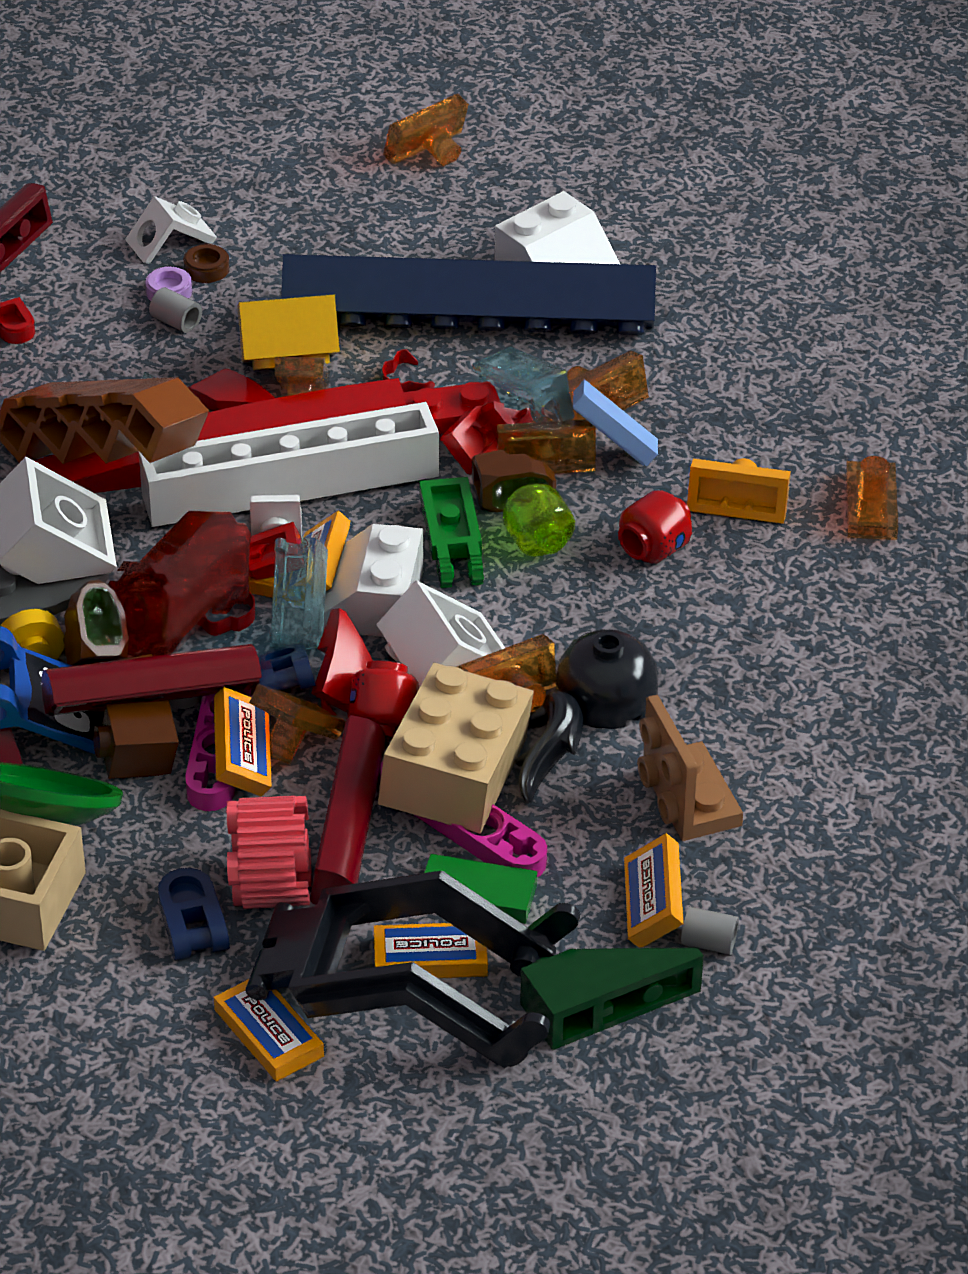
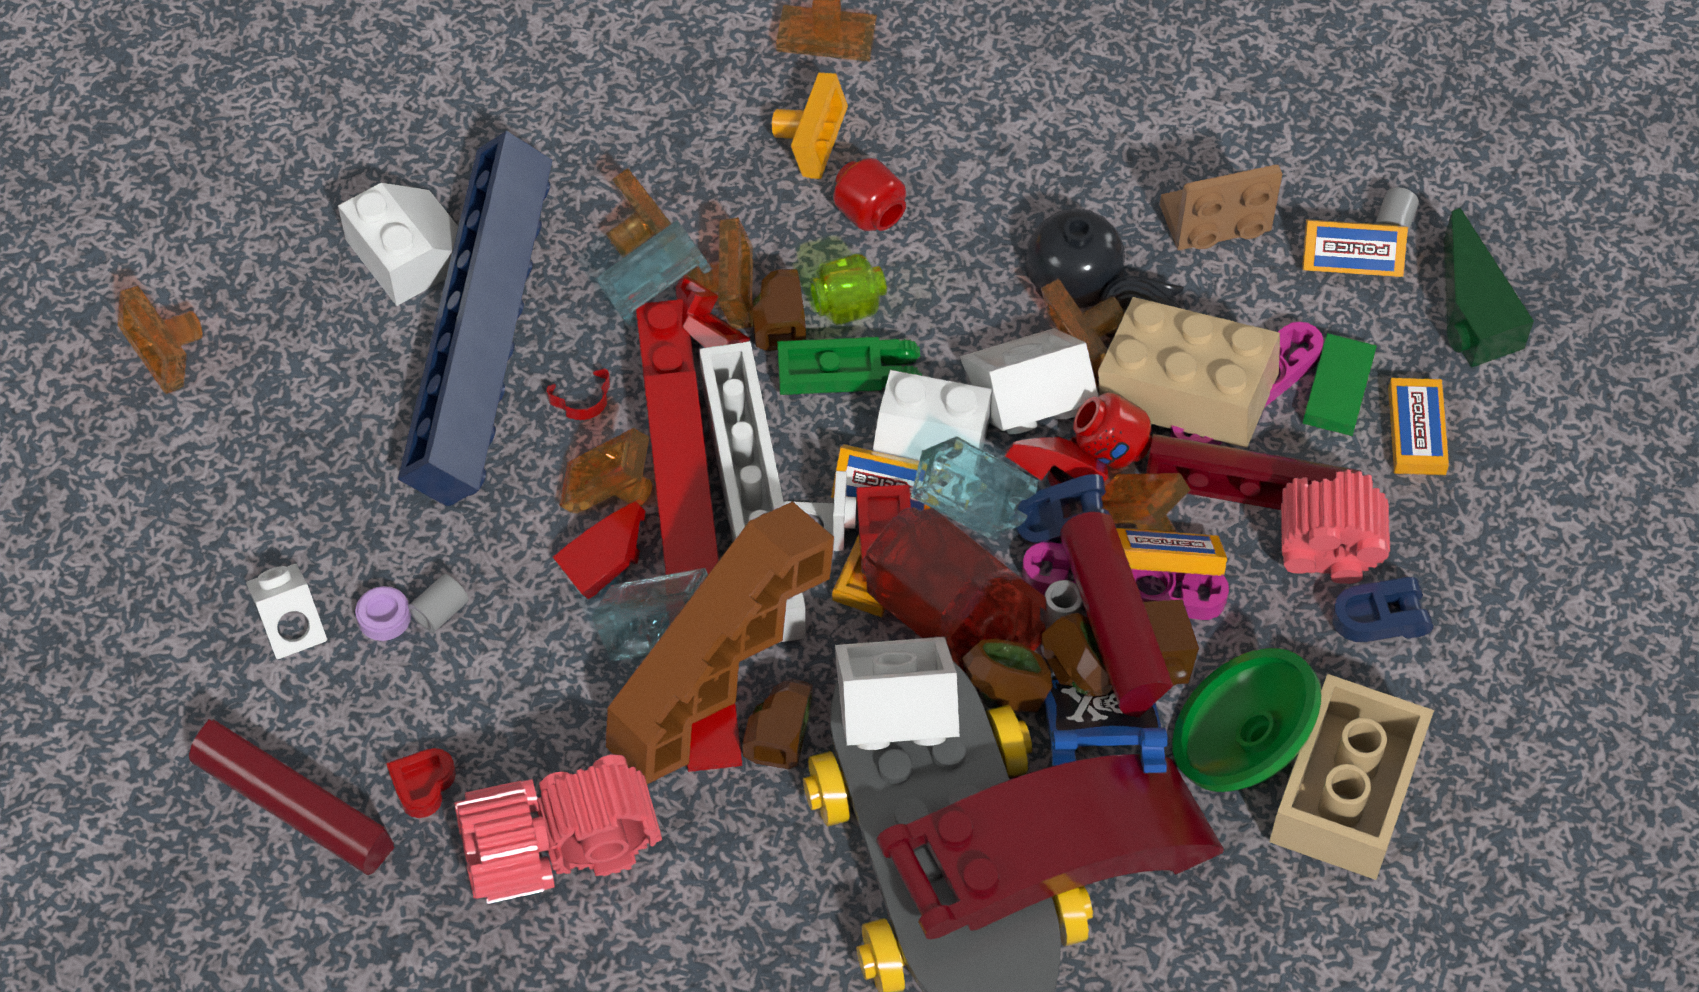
camera: 85 degrees left, 15 degrees up
reddish brown tile [183,244,230,283] -> none
tile [214,979,324,1082] -> none
yellow brick [237,295,340,370] -> none
black piece [245,870,580,1068] -> none
light blue tile [573,379,658,466] -> none

